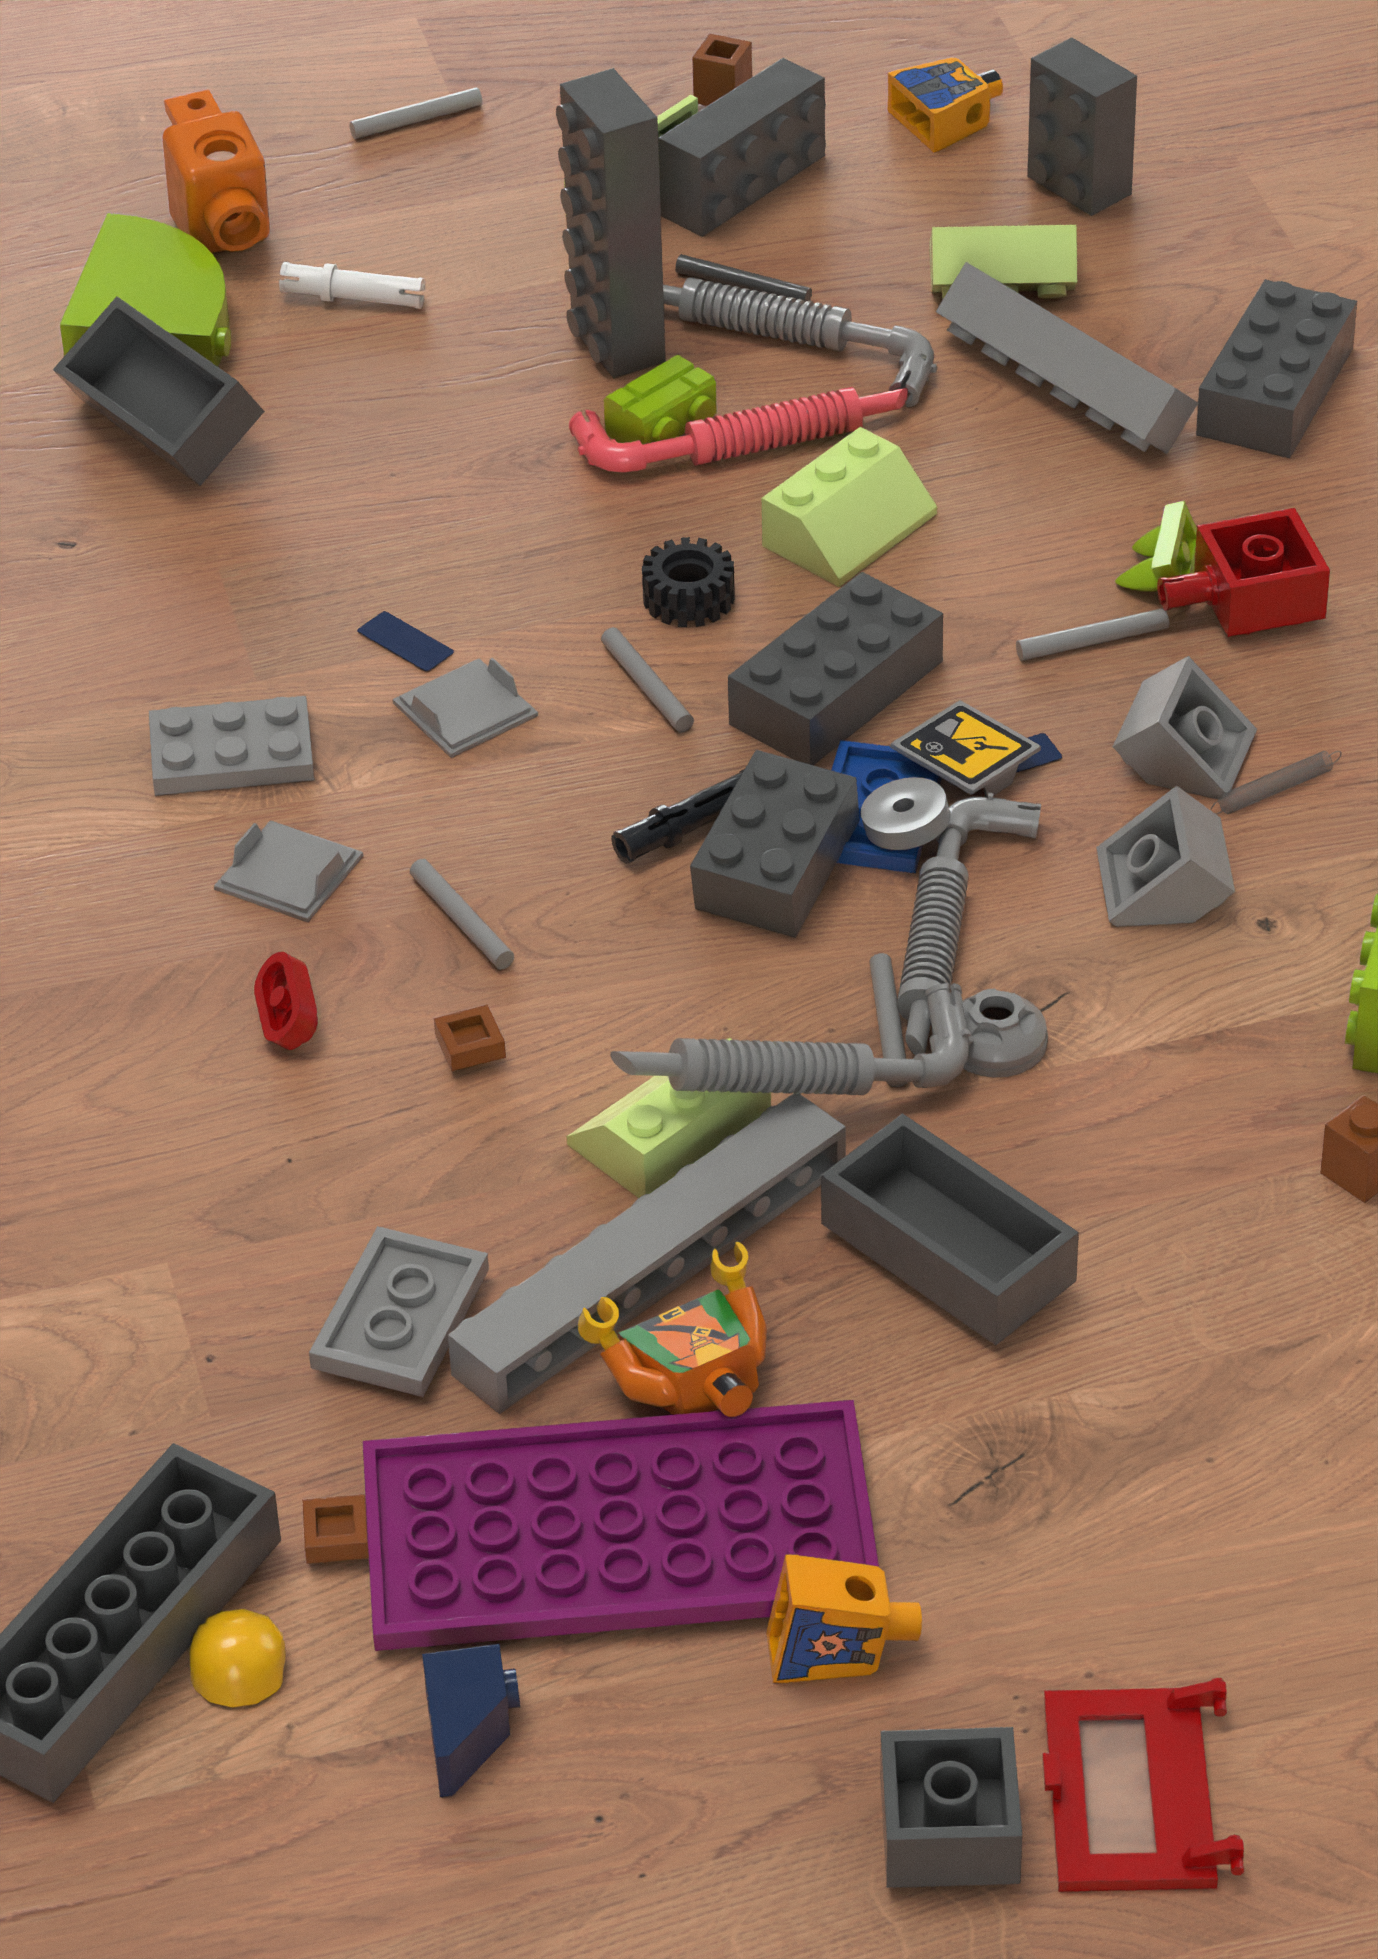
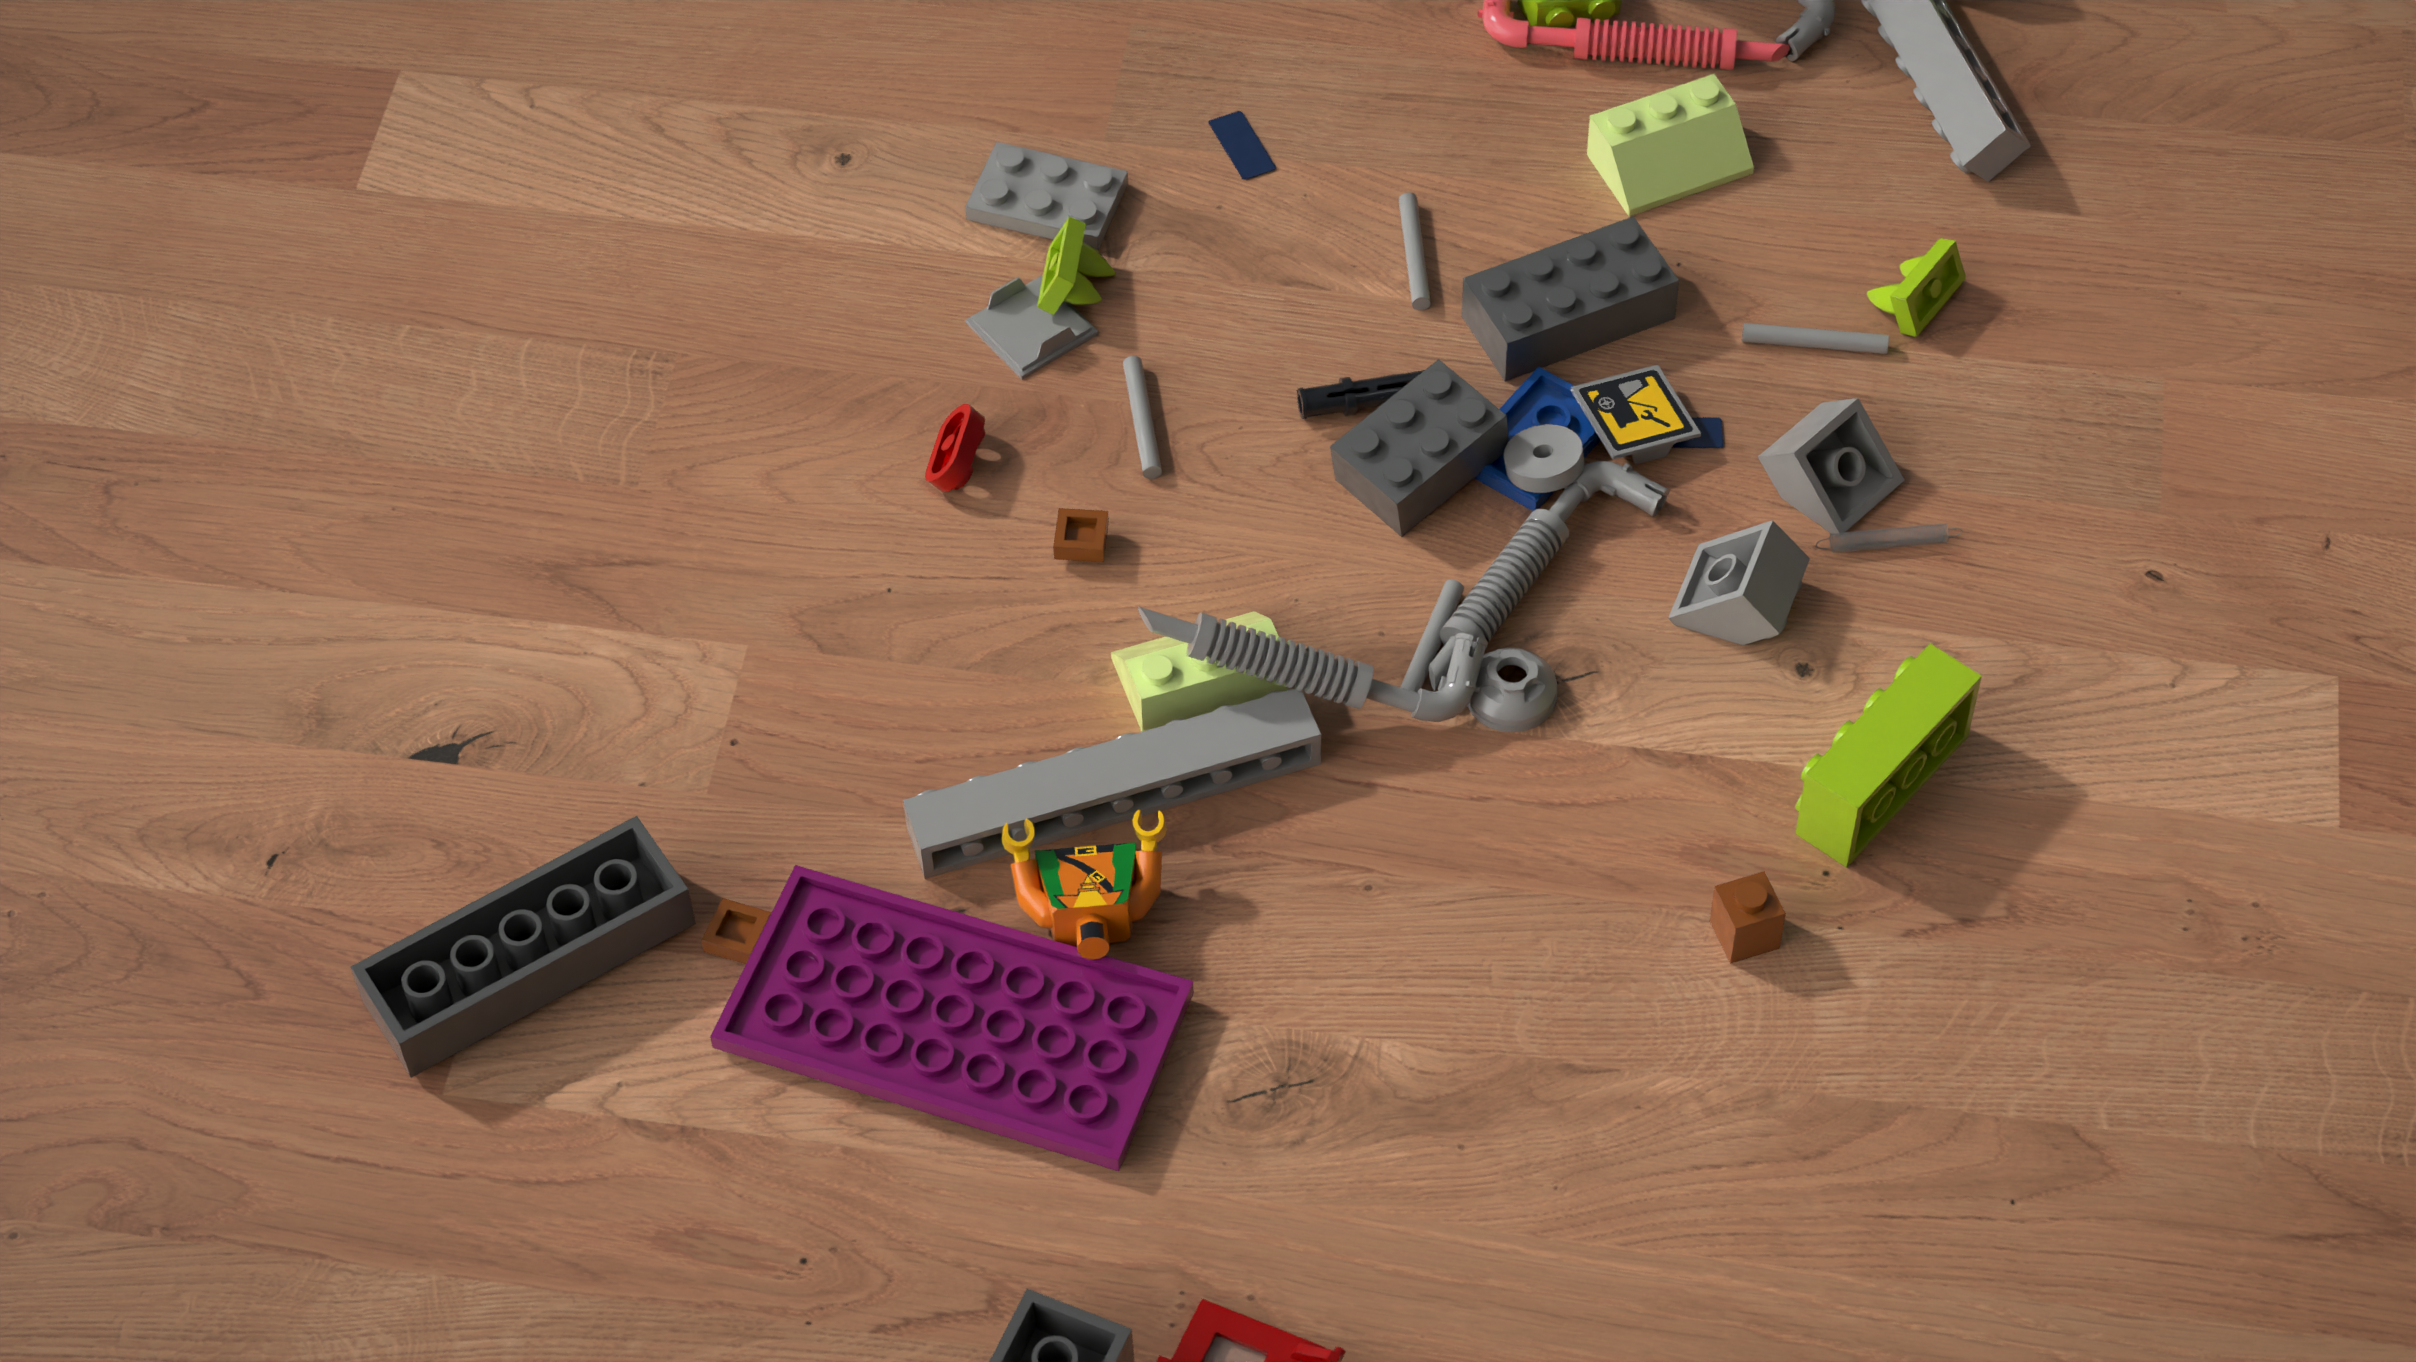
camera: 25 degrees right, 10 degrees up
yellow hair [189,1609,286,1707] -> none
light grey plate [309,1226,489,1397] -> none
light grey piece [393,658,538,758] -> none
dark blue slope [422,1644,520,1797] -> none
black tyre [642,537,735,627] -> none
light orange torso [766,1555,922,1683] -> none
dark grey piece [821,1113,1079,1345] -> none
red brick [1157,508,1330,637] -> none
dark grey piece [1196,279,1357,458] -> none
none -> lime tile [1037,216,1116,315]

